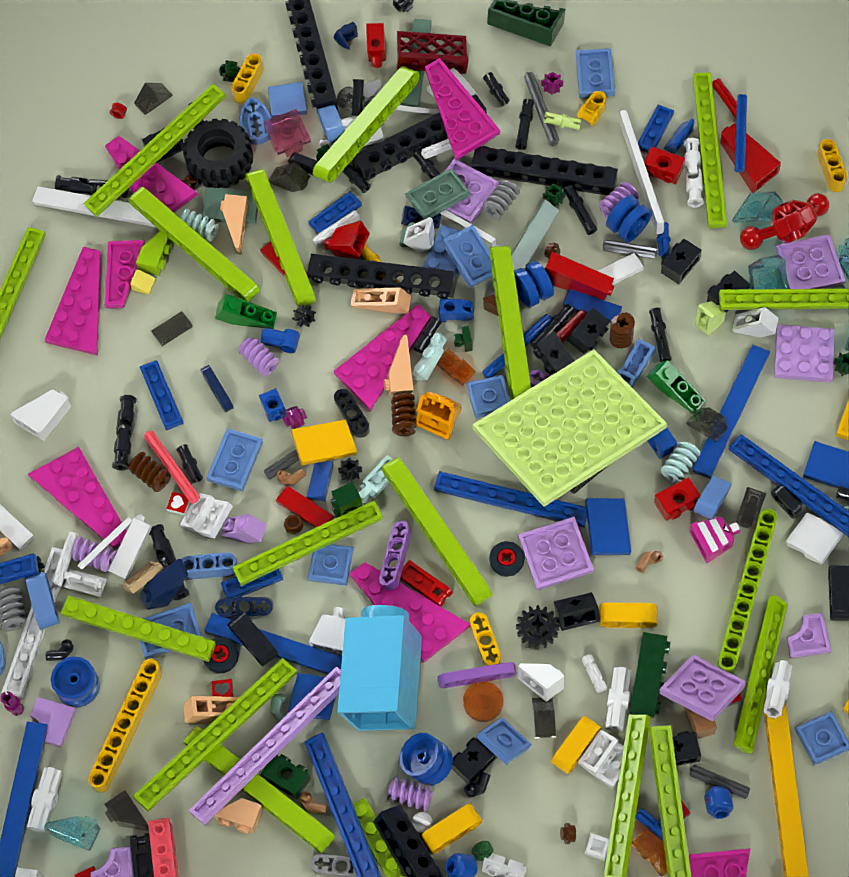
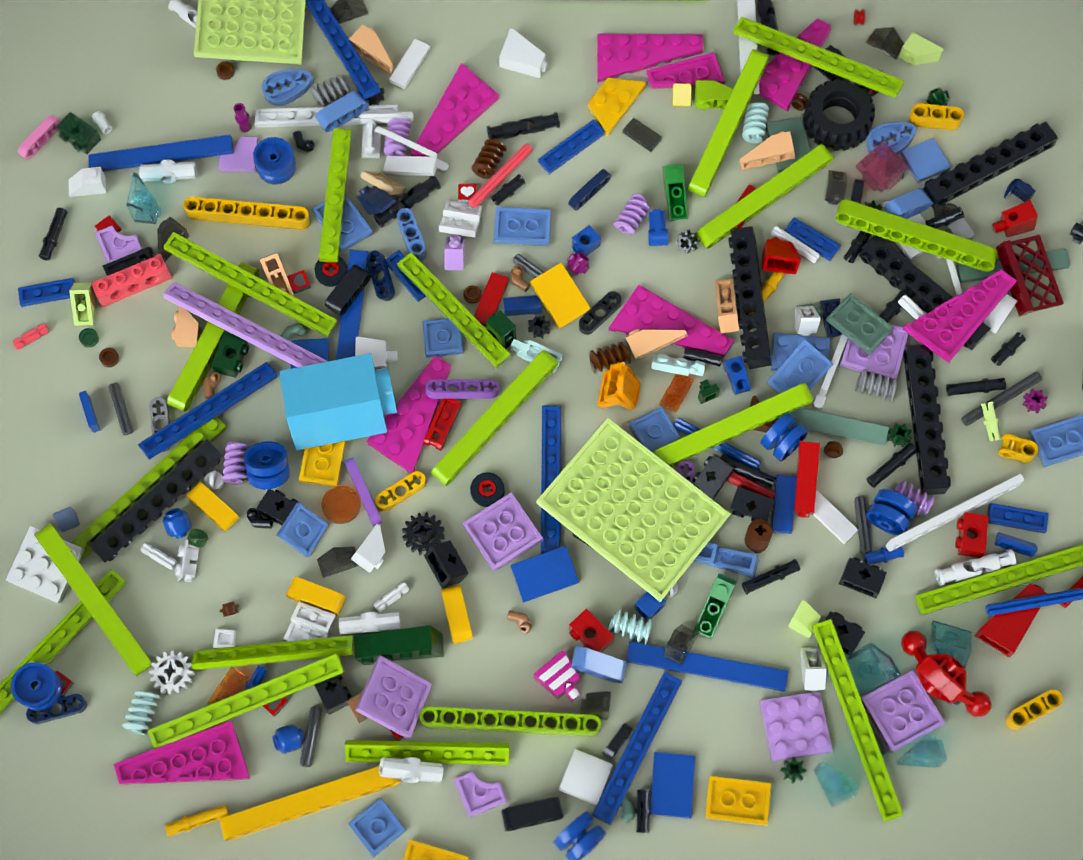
camera: 70 degrees right, 5 degrees up
none -> yellow plate [299,441,346,487]
none -> yellow wing [588,78,646,136]
none -> yellowish green slope [899,32,944,65]

